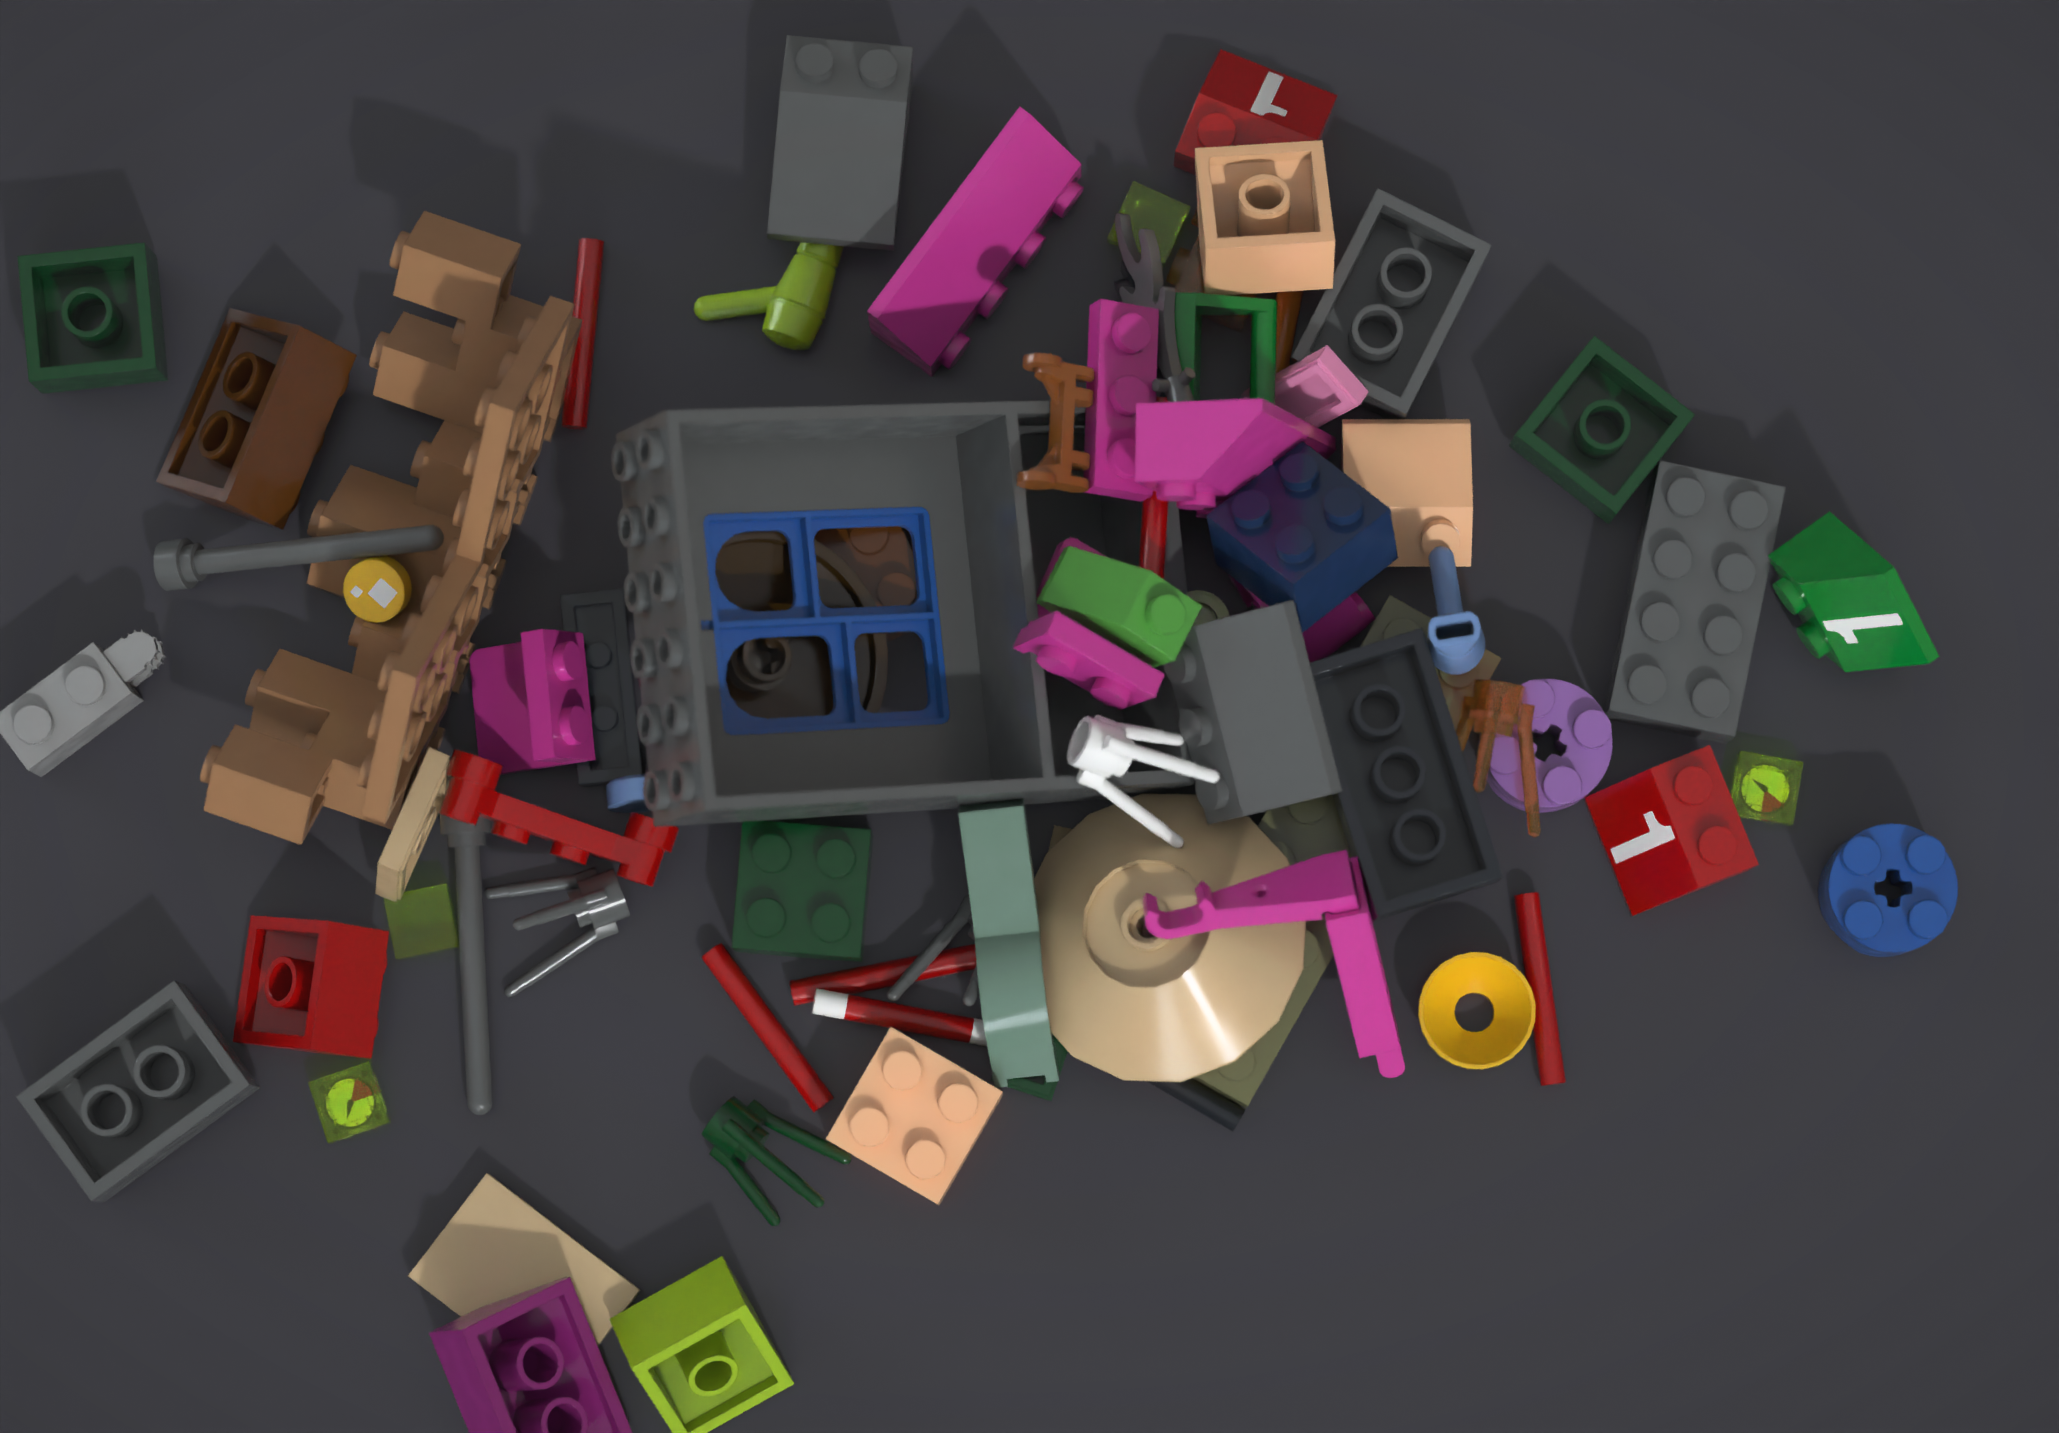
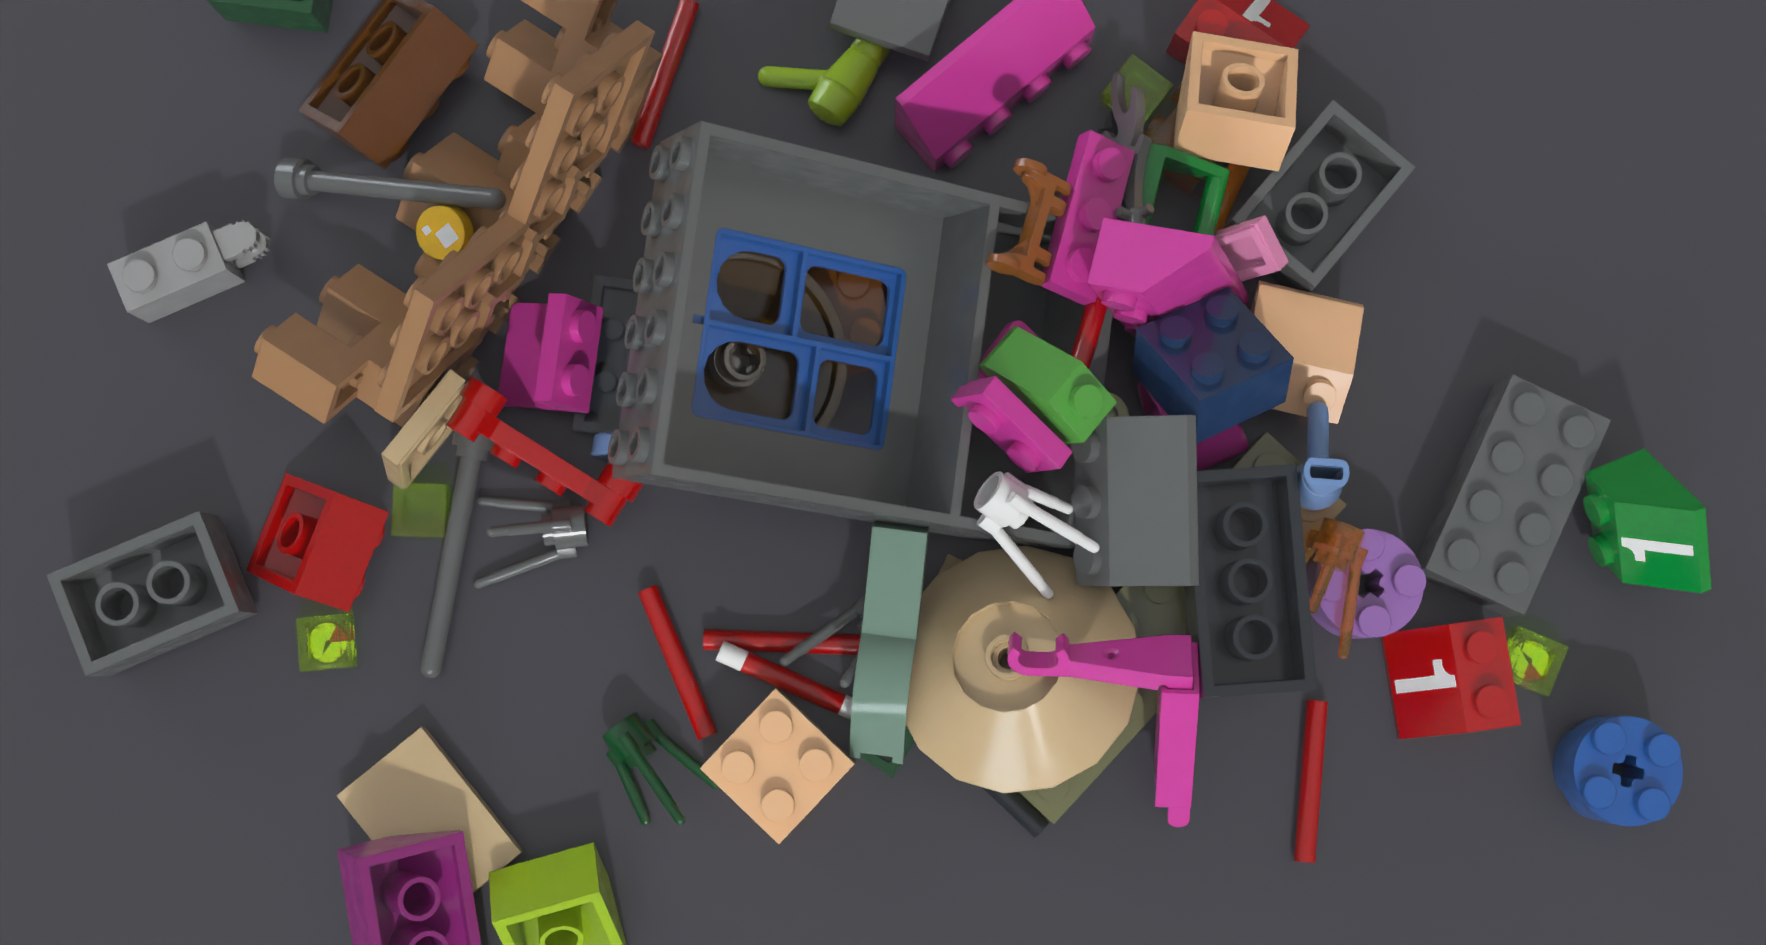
camera: 10 degrees right, 0 degrees up
dark green brick [731,821,873,962] -> none
yellow piece [1418,952,1536,1070] -> none
dark green brick [1509,335,1695,524] -> none

